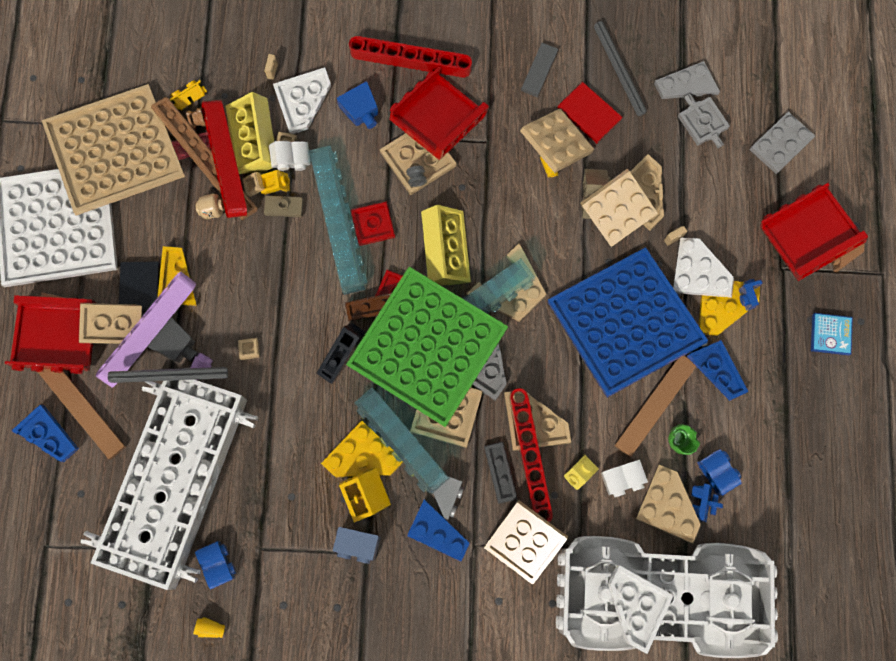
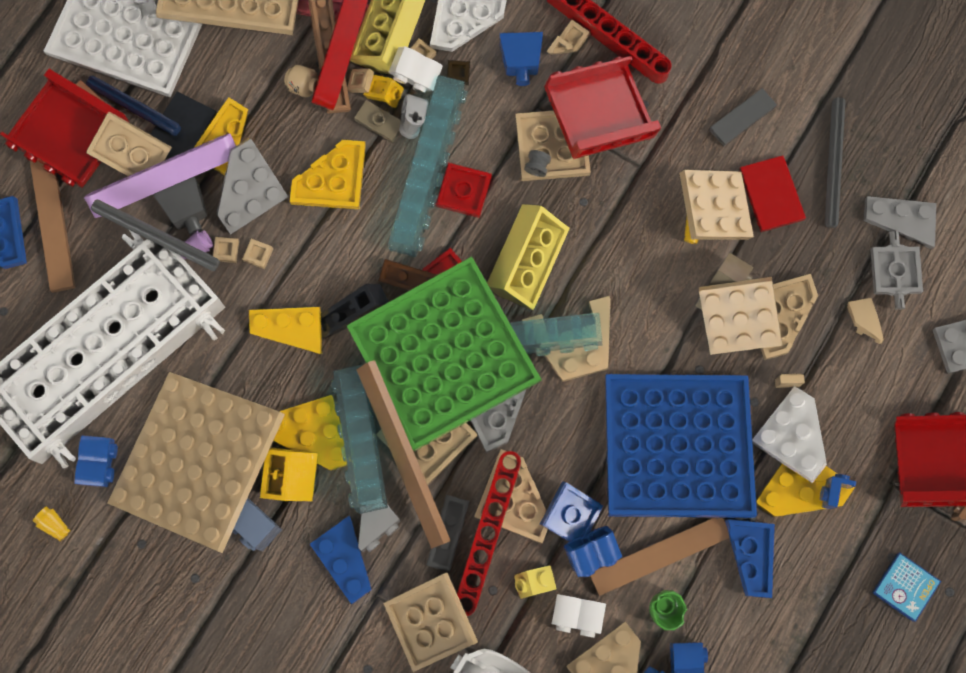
camera: 30 degrees right, 0 degrees up
none -> dark blue axle [86,76,181,136]
none -> tan plate [107,372,285,553]
none -> tan tile [213,237,239,263]
none -> light grey plate [217,138,288,235]
none -> yellow wing [249,307,322,354]
none -> yellow plate [290,140,366,209]
none -> medium nougat tile [356,360,450,549]
none -> light grey piece [399,94,429,139]
none -> dark brown tile [446,60,470,85]
none -> tile [540,481,603,542]
none -> tan slope [547,20,590,55]
none -> blue brick [564,526,622,577]
none -> tan slope [847,298,884,344]

